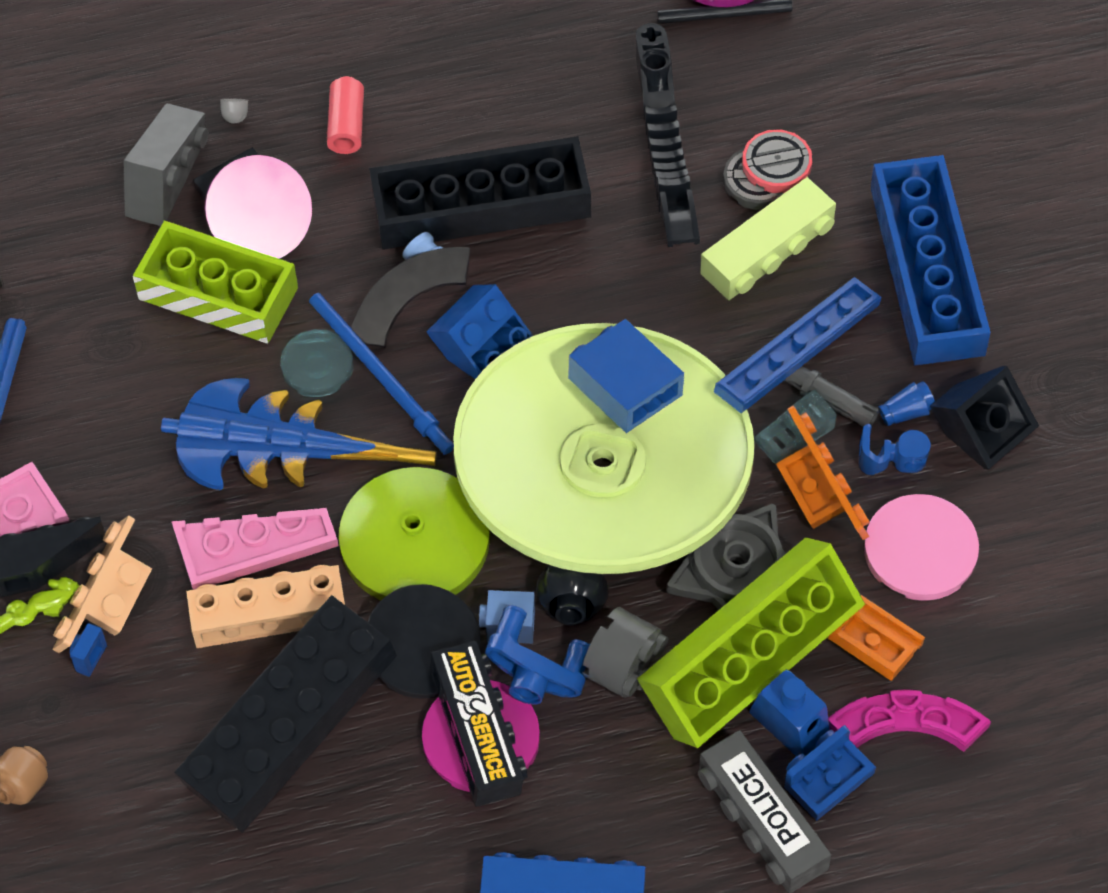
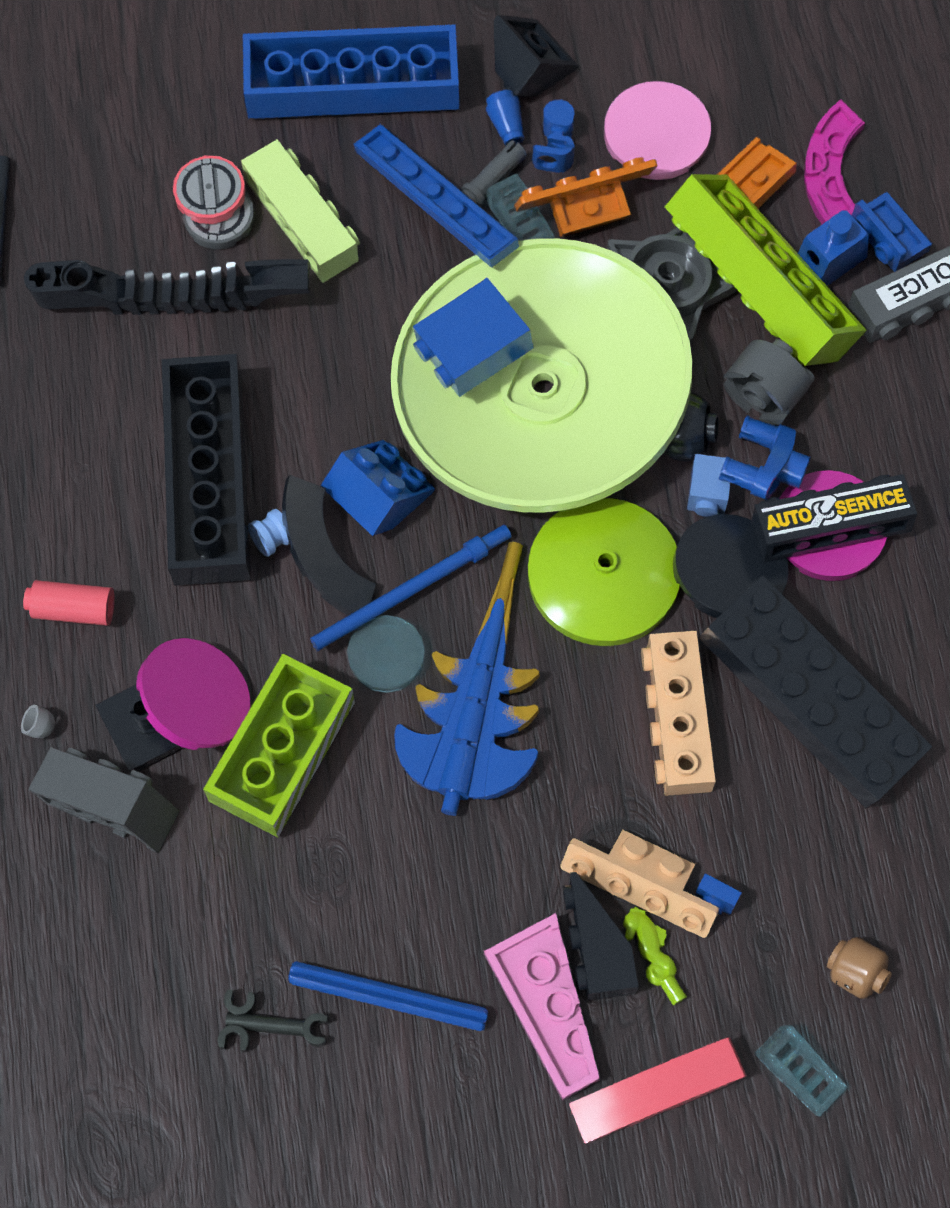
camera: 85 degrees left, 10 degrees up
bright pink wing [172,508,338,590] -> none

